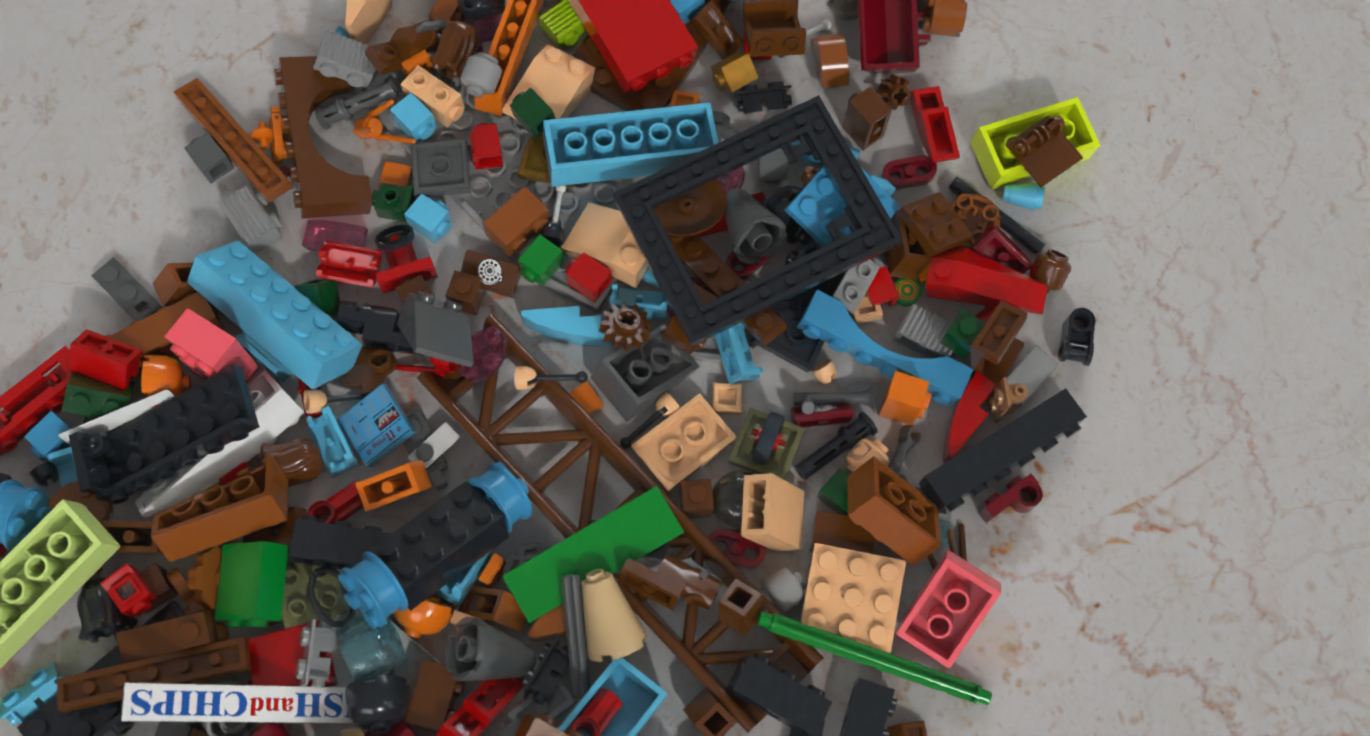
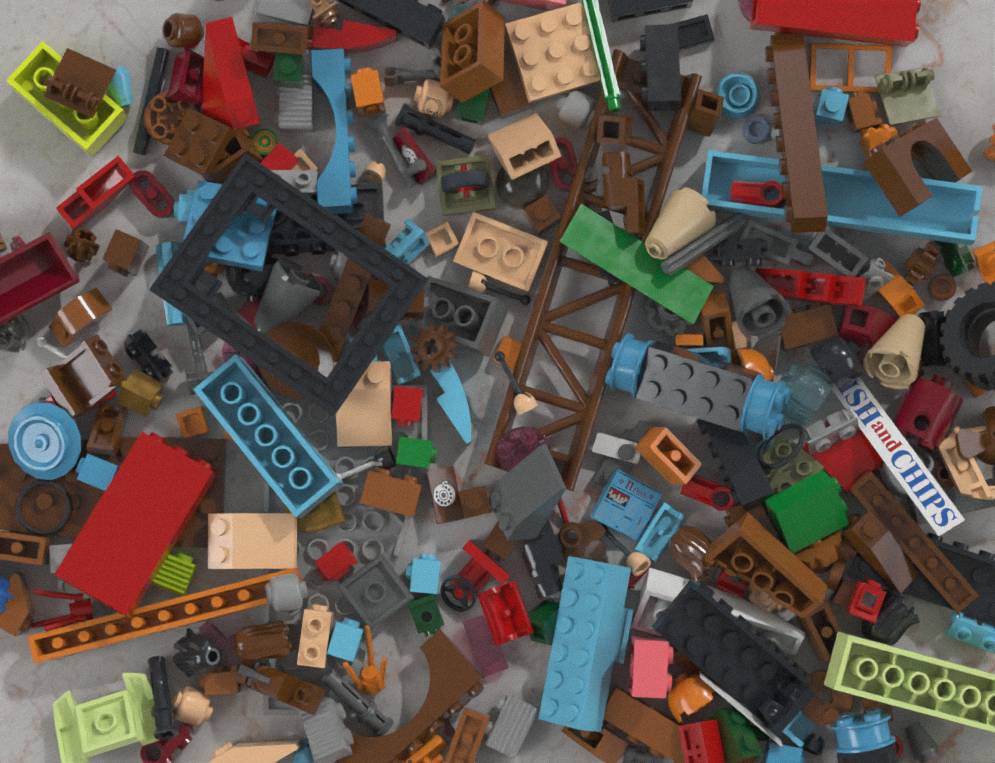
camera: 115 degrees left, 15 degrees up
orange tile [378,161,413,188] -> none
orange tile [401,49,434,77] -> none
dark green brick [509,88,555,139] -> none

